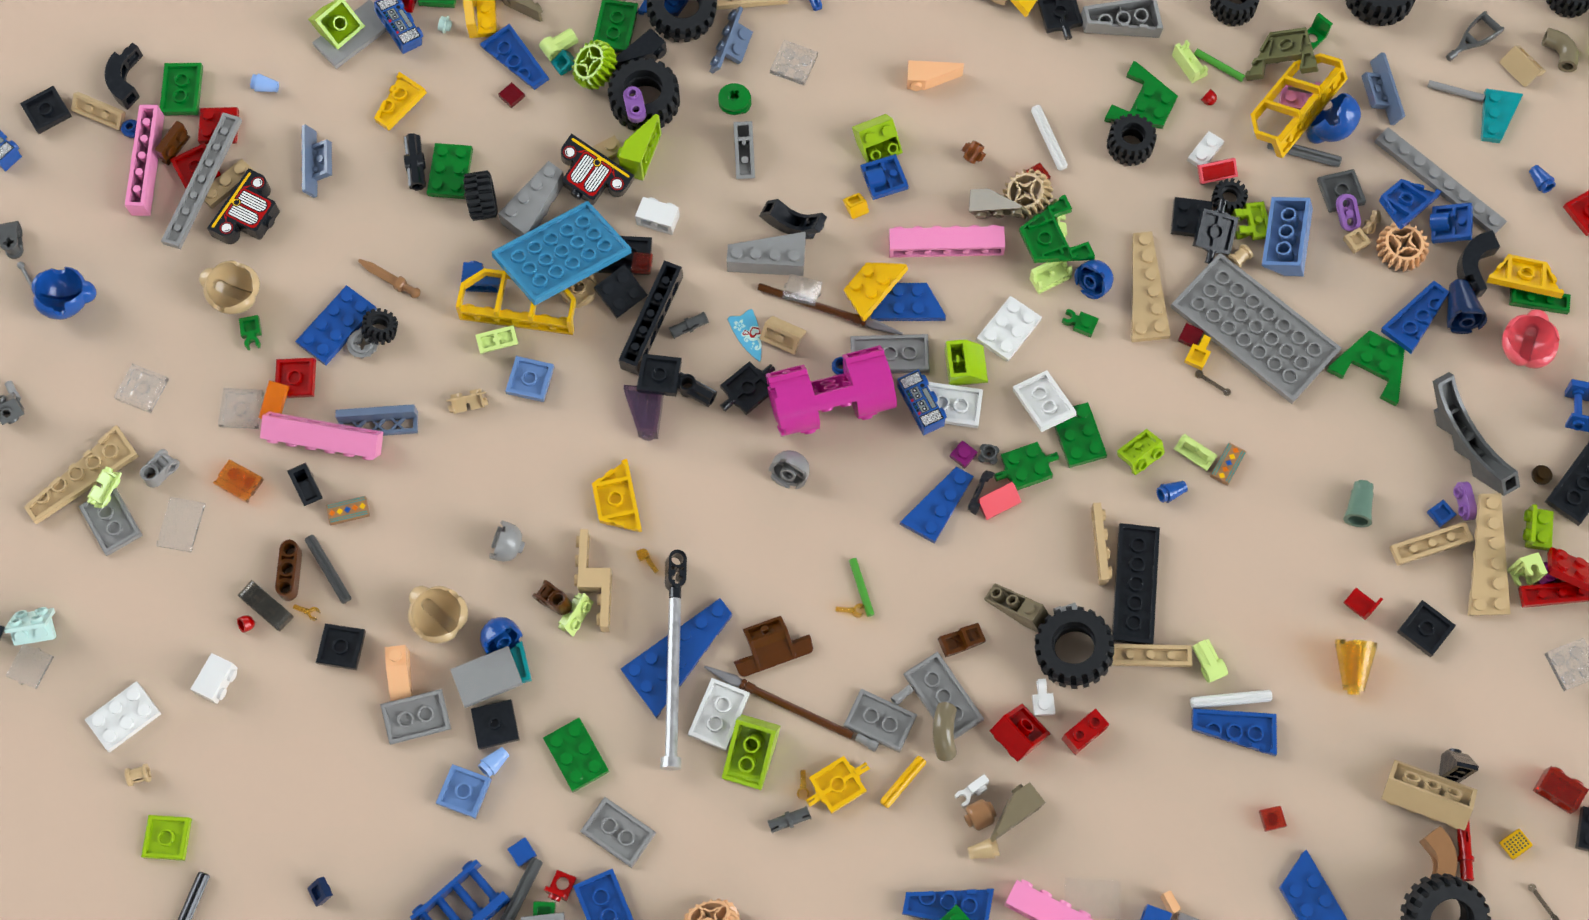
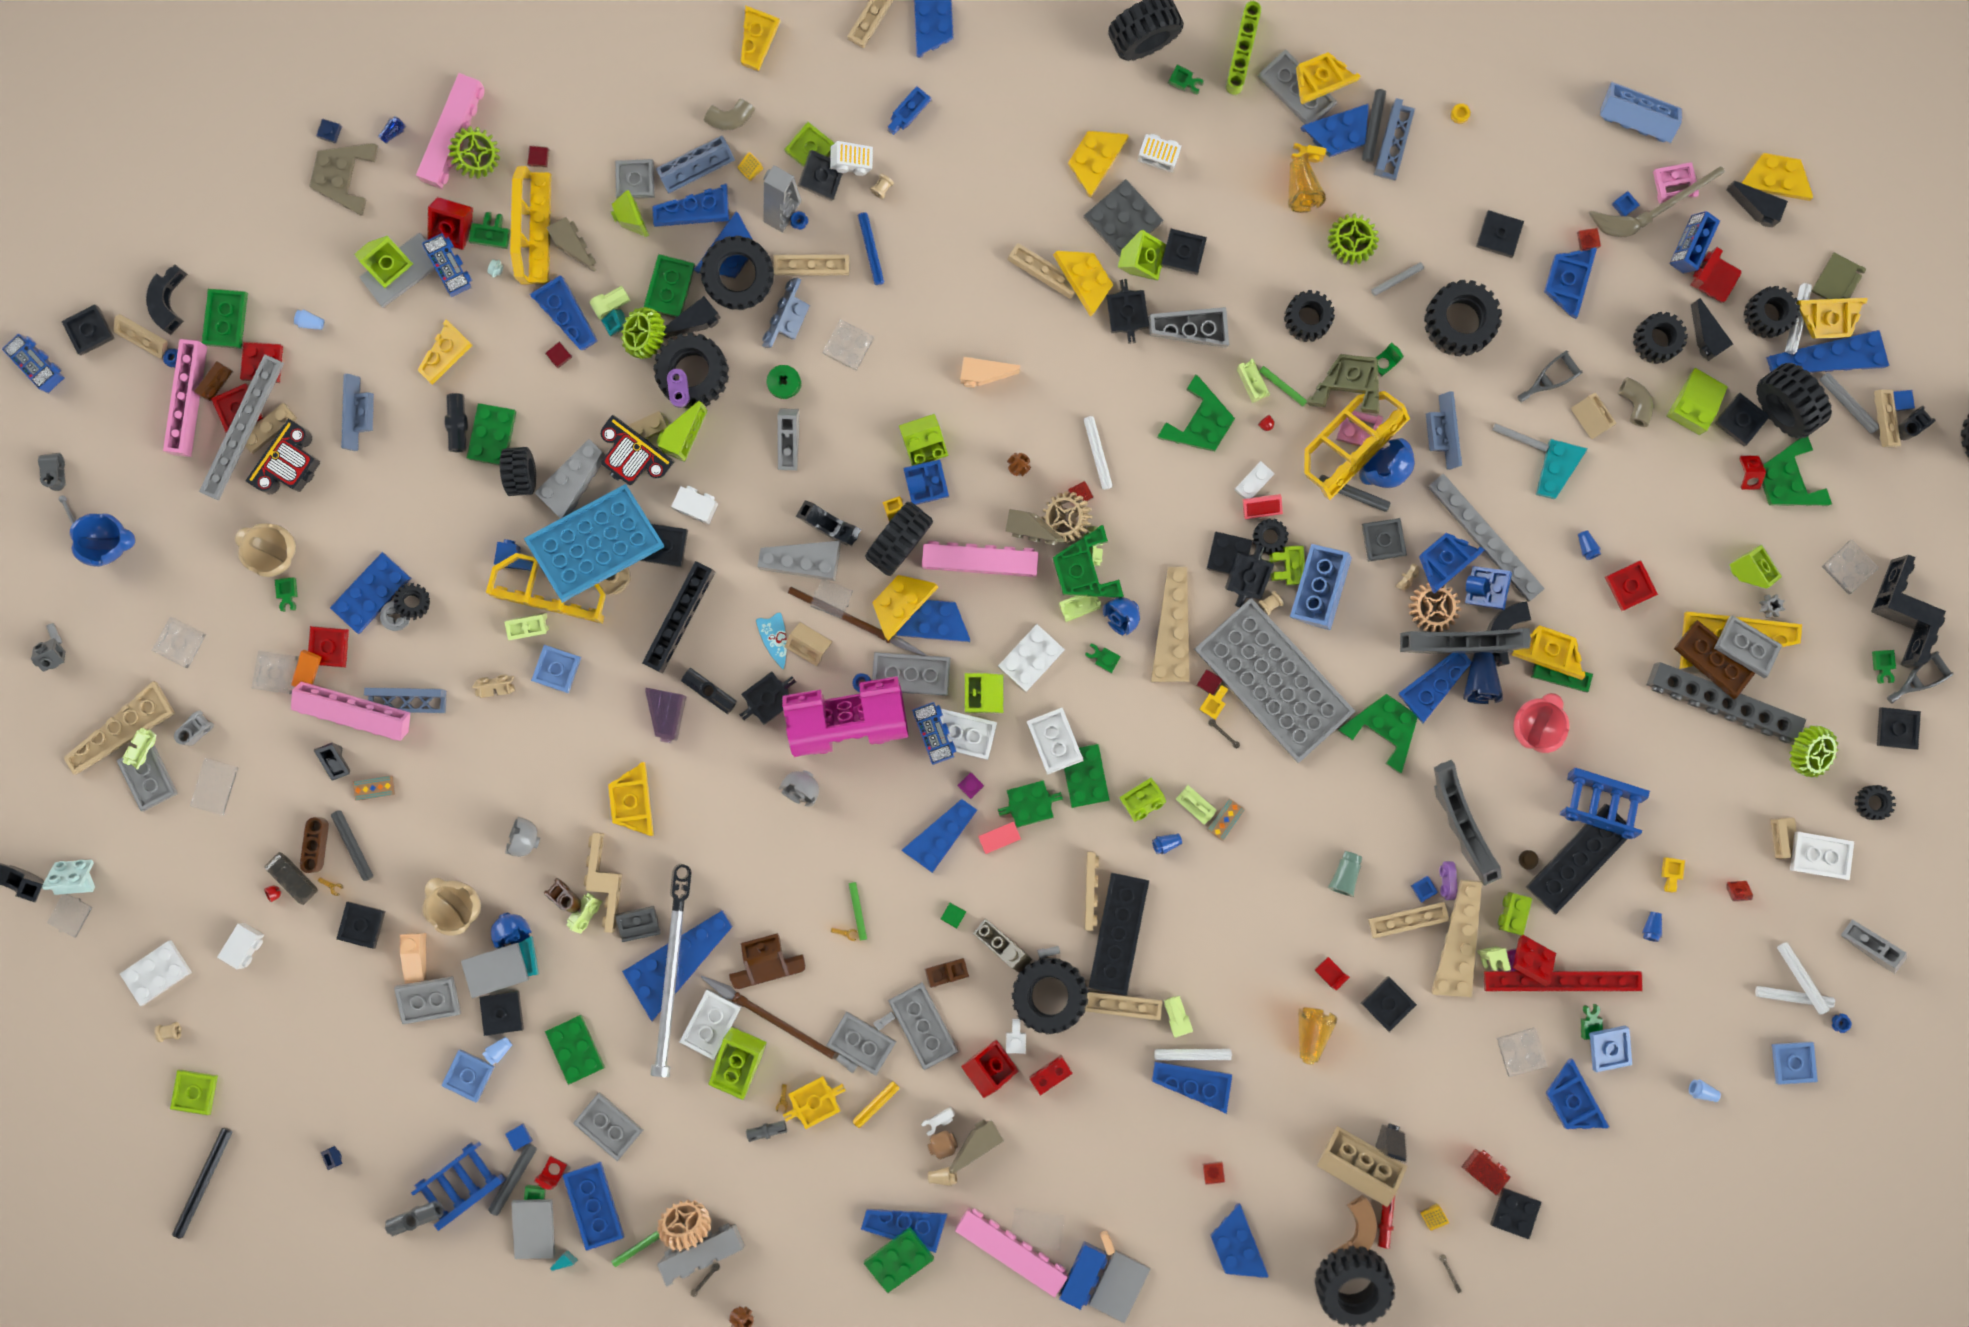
camera: 10 degrees right, 15 degrees up
clear orange plate [213,459,264,503] -> none
medium nougat sword [358,259,420,298] -> none
black plate [594,264,648,318] -> none
clear red plate [631,252,653,274] -> none
clear yellow hand [636,549,659,573] -> none
black plate [637,354,682,397] -> none
dark grey pin [669,312,709,339] -> none
dark tan cylinder [933,702,957,761] -> none
black piece [968,470,995,515] -> none
dark grey plate [978,444,999,465] -> none
black tyre [1107,114,1157,166] -> none
medium lavender plate [1336,194,1361,232] -> none
tan plate [1343,227,1371,254] -> none
none -> dark grey plate [615,906,661,942]
none -> black tyre [865,502,933,576]
none -> green tile [940,902,967,929]
none -> dark grey arch [1400,628,1531,654]

